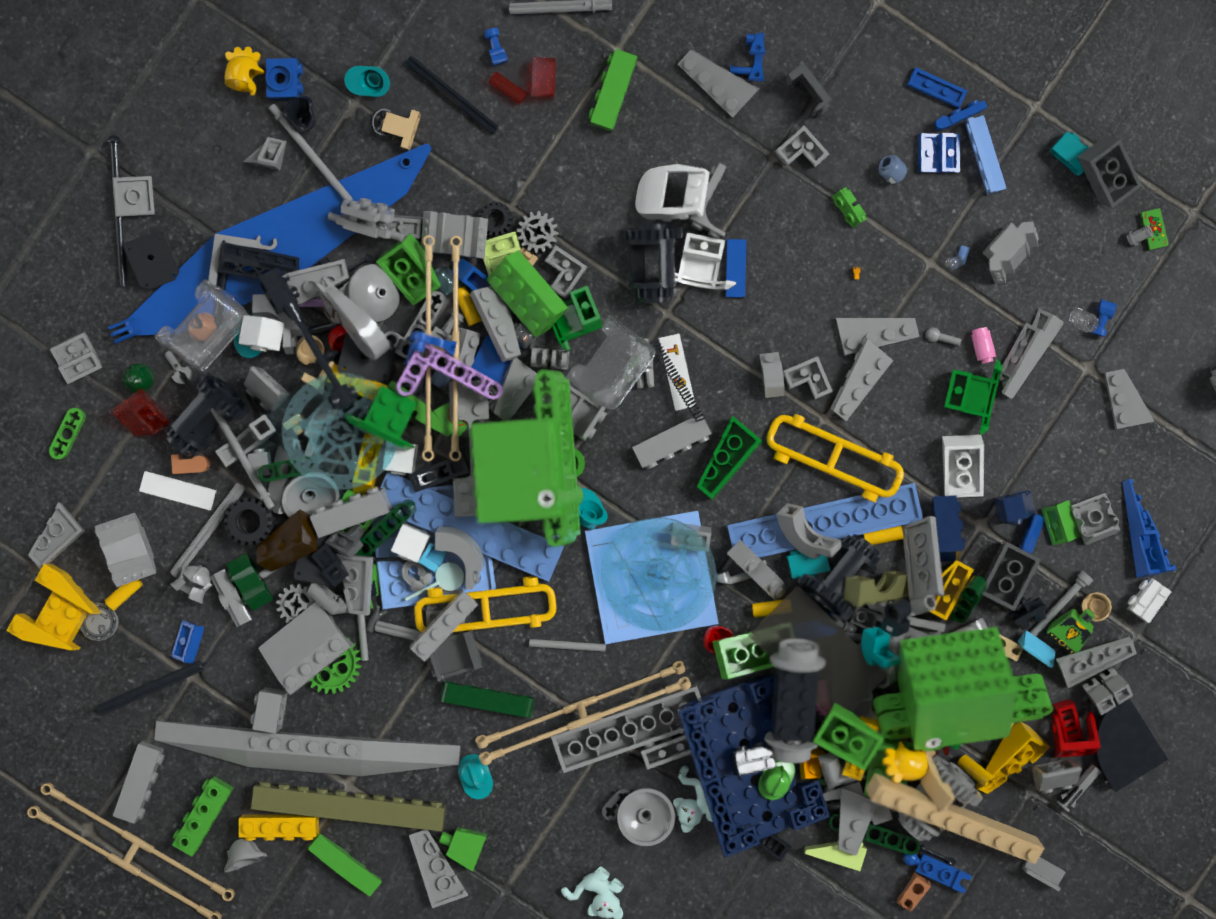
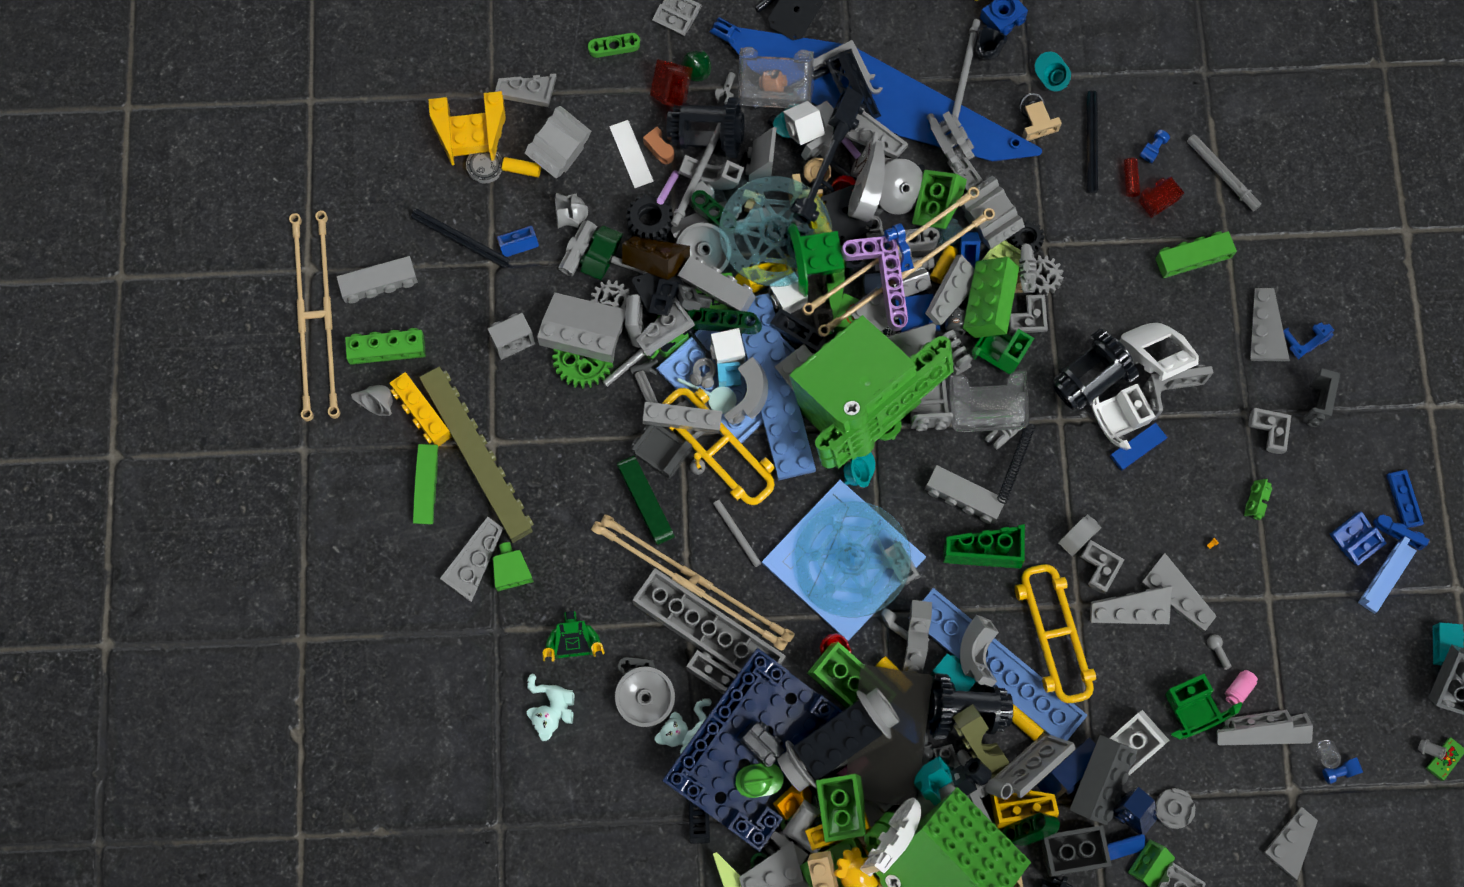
camera: 50 degrees right, 15 degrees down
light grey wedge [155,721,460,776] -> none
light grey axle [170,483,245,578] -> none
light grey slope [243,137,286,170] -> none
teal piece [458,754,493,799] -> none
white sticker [659,334,695,411] -> none
sand blue head [878,155,907,184] -> none
arm [945,245,970,269] -> none
light grey slope [983,222,1039,284] -> none
none -> torso [543,611,605,662]
none -> lavender bar [657,170,679,205]
none -> light grey hinge [690,452,705,475]
none -> white slope [860,798,921,877]
none -> light grey hinge [1019,243,1037,293]
none -> dark grey brick [1070,735,1137,825]
none -> light grey tile [1155,788,1196,829]

